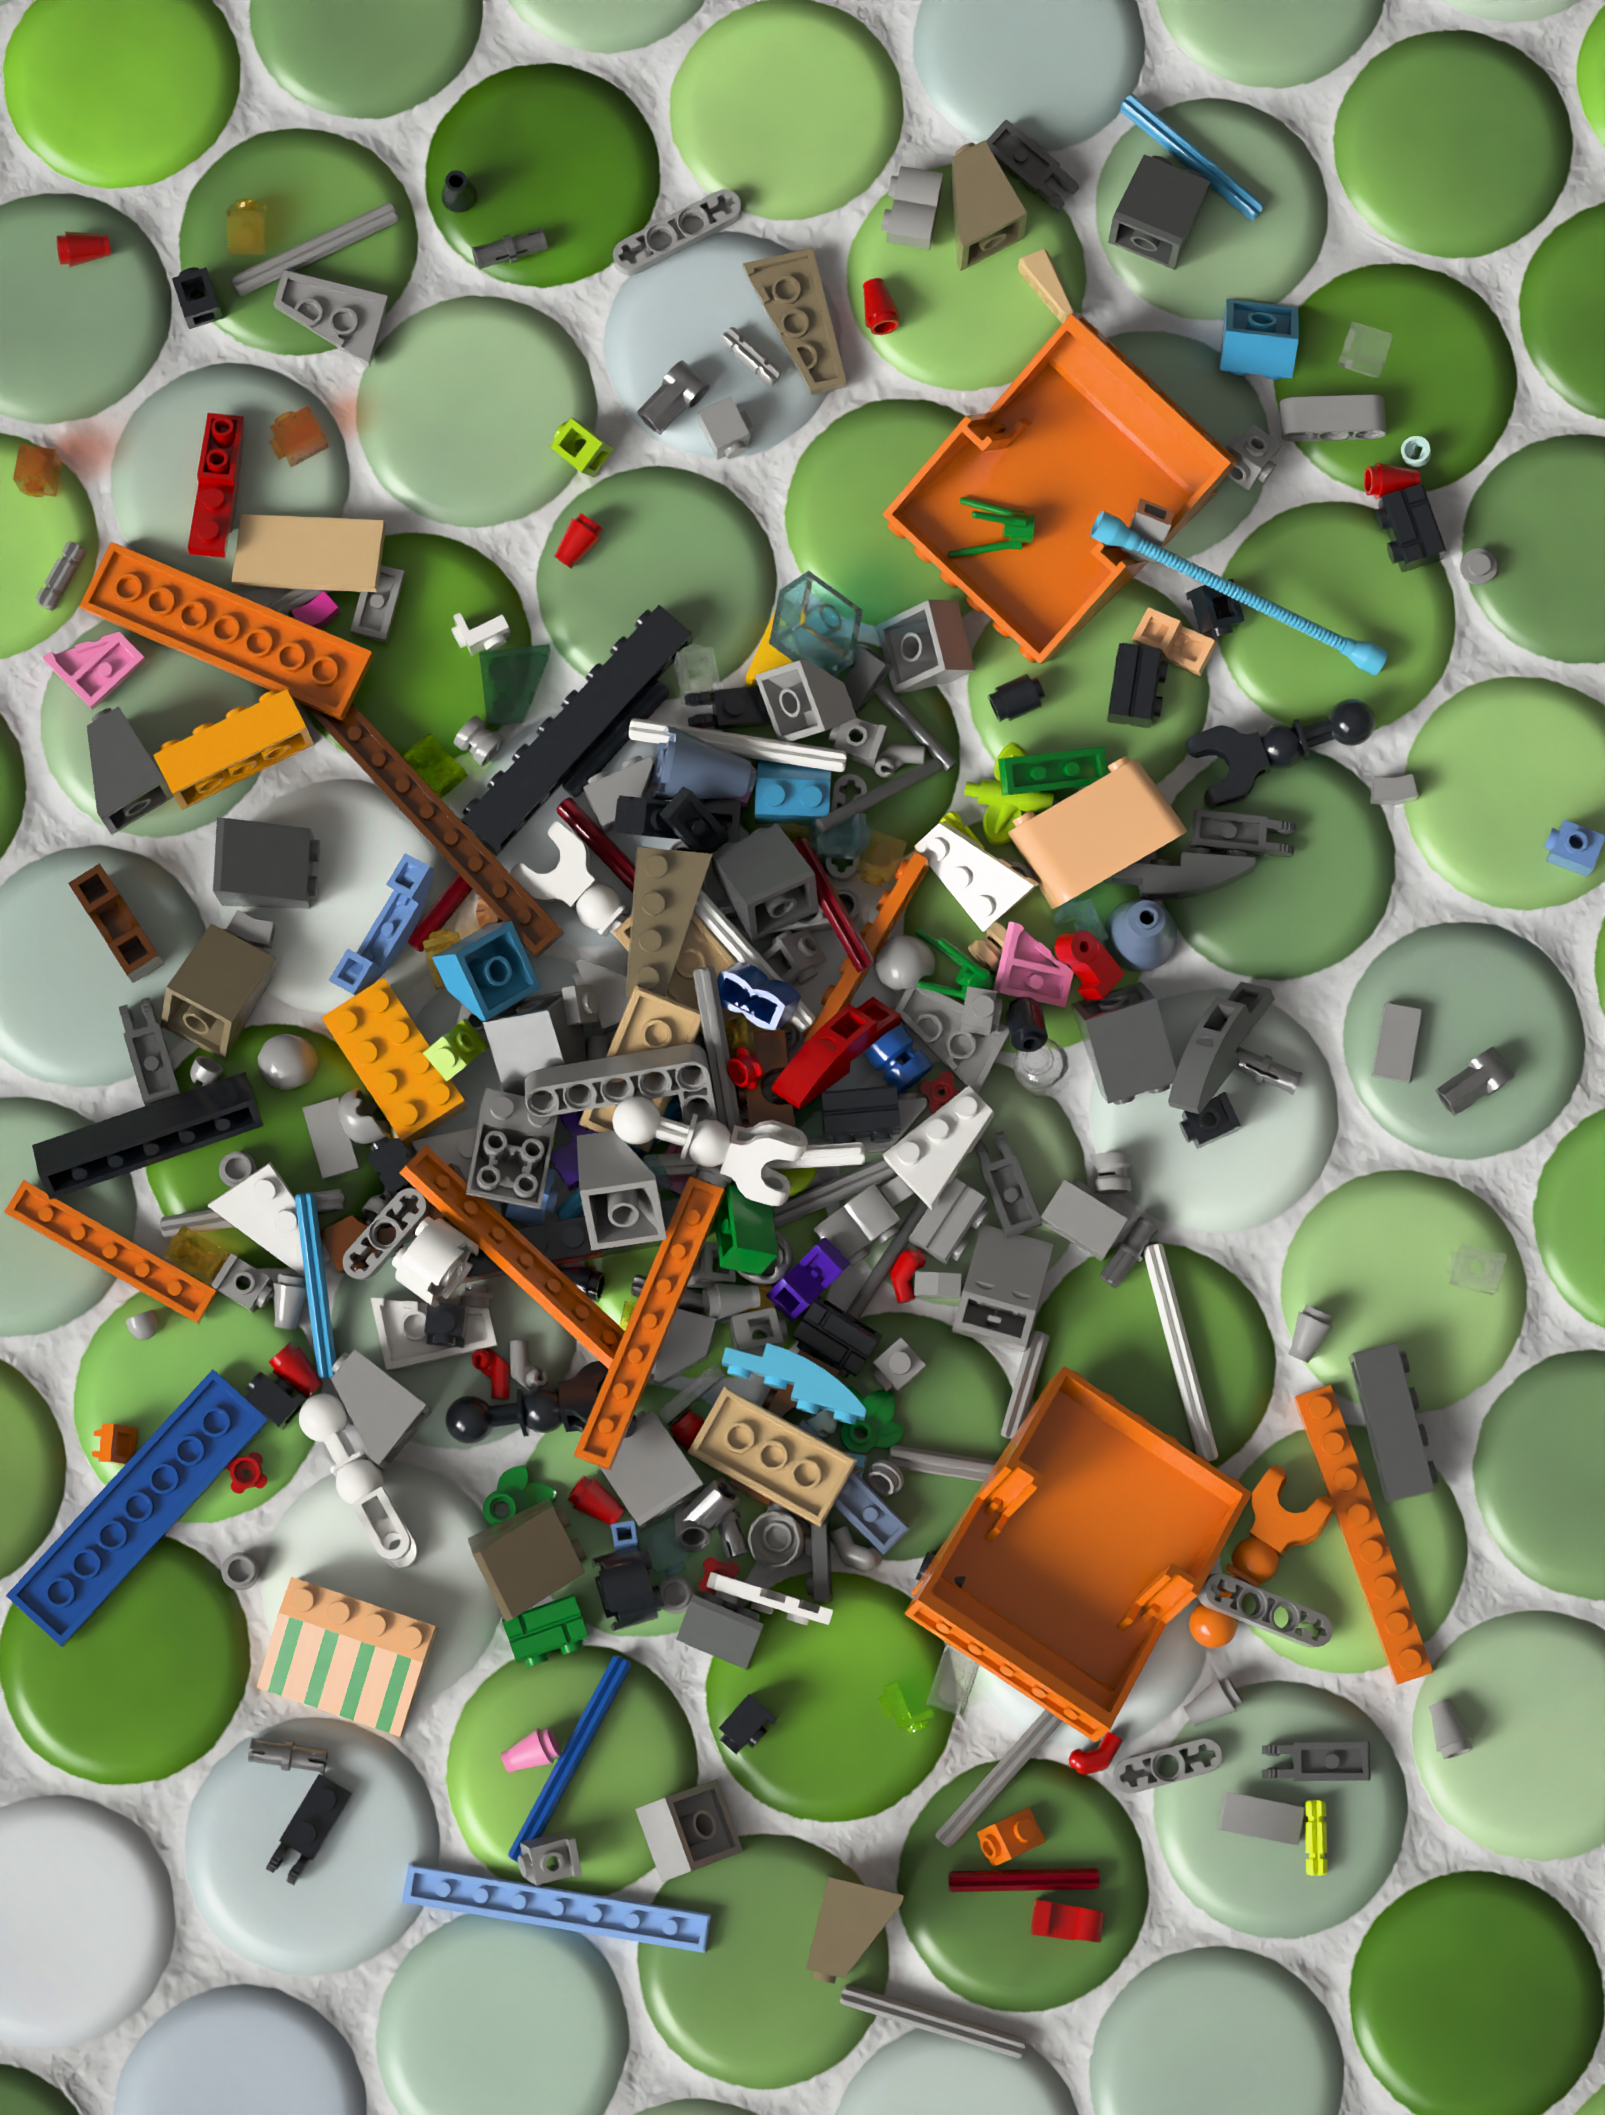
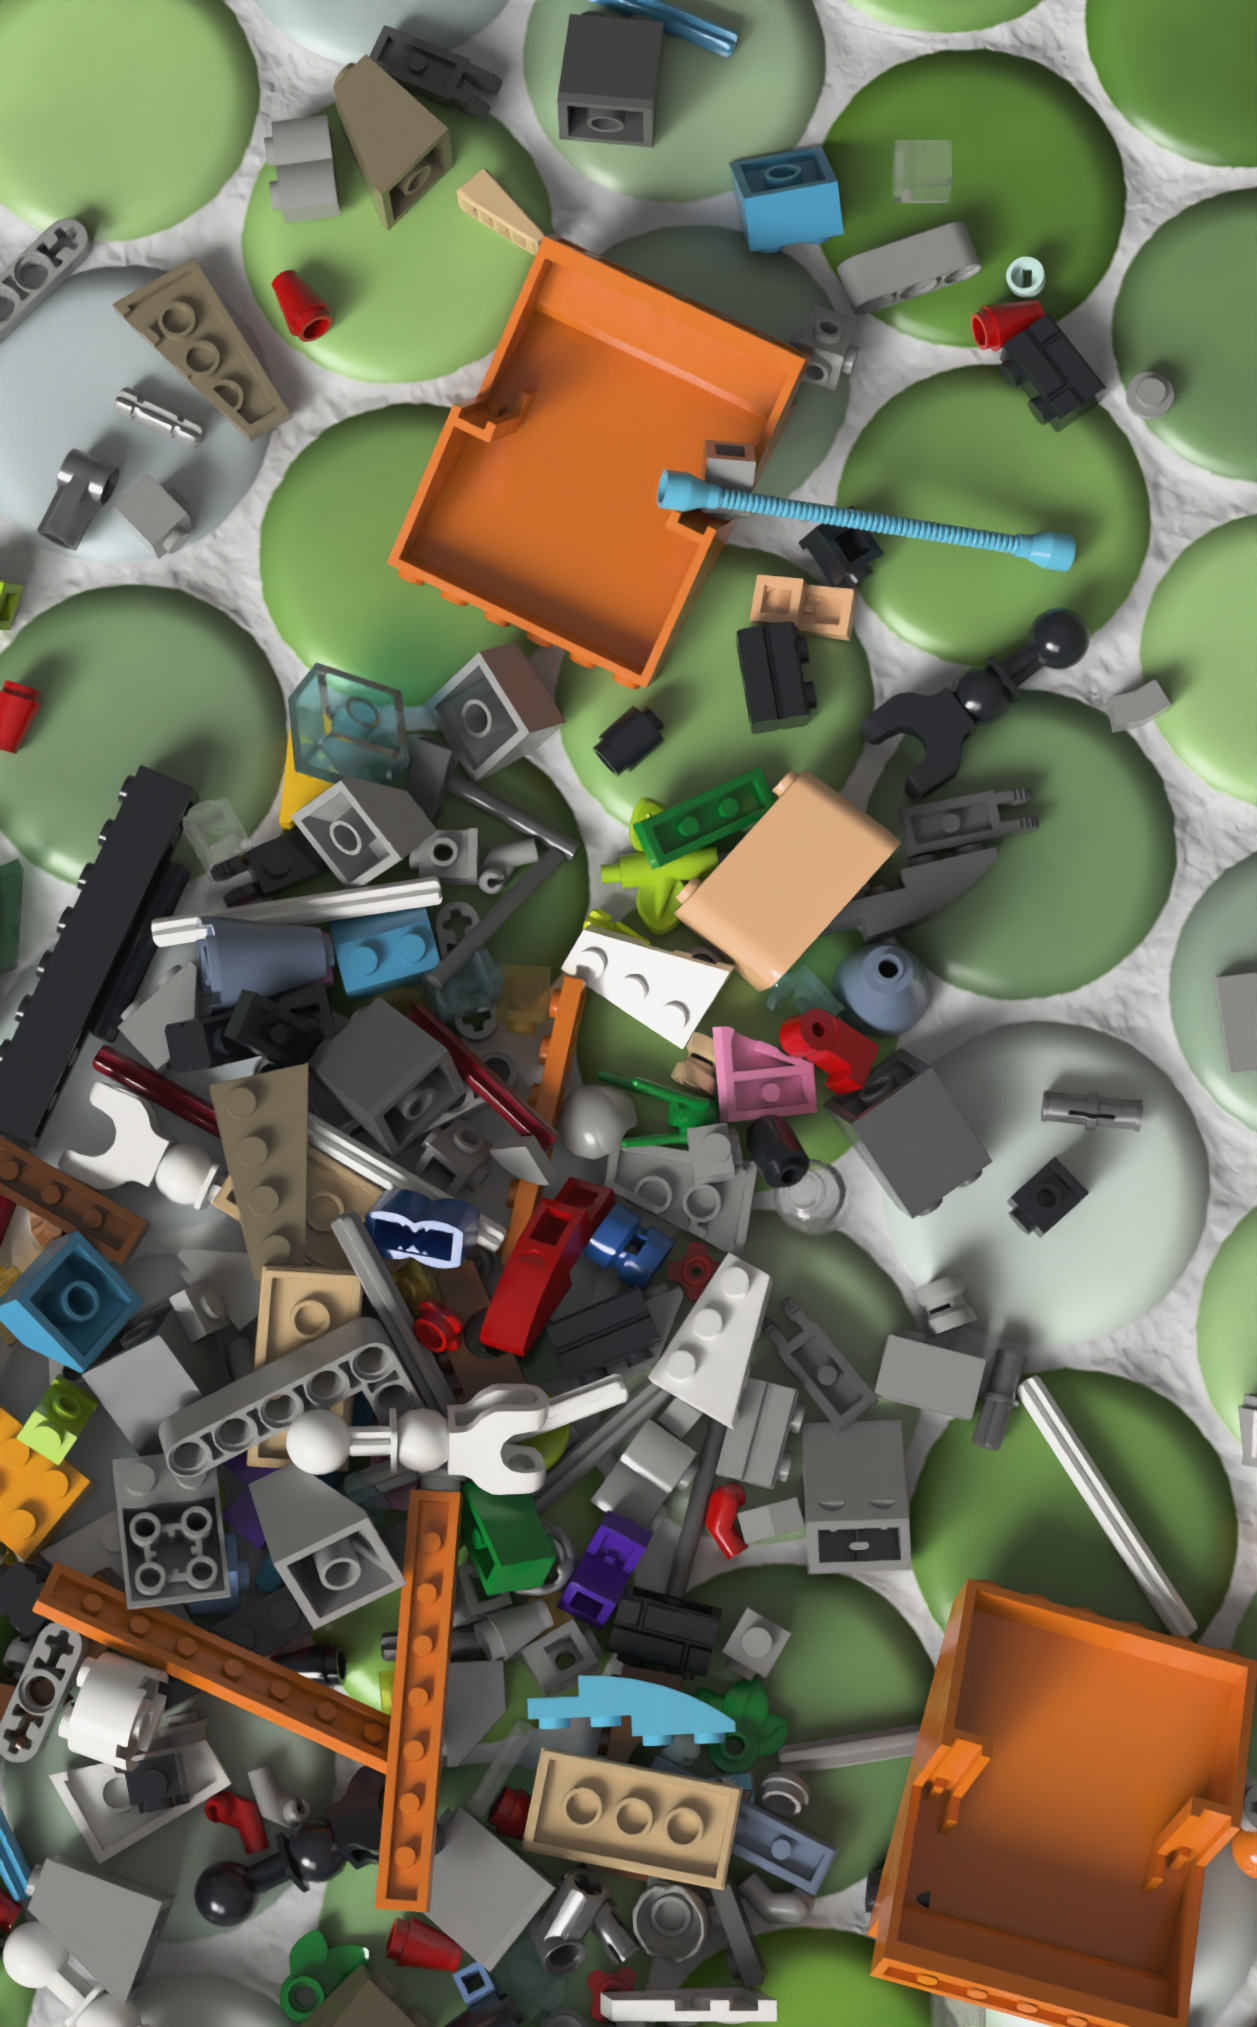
camera: 15 degrees left, 0 degrees up
green plant [947,497,1035,558] -> none
light grey axle [1001,1330,1049,1439] -> none
dark grey slope [1168,982,1275,1114] -> none
none -> light grey tile [489,1135,557,1185]

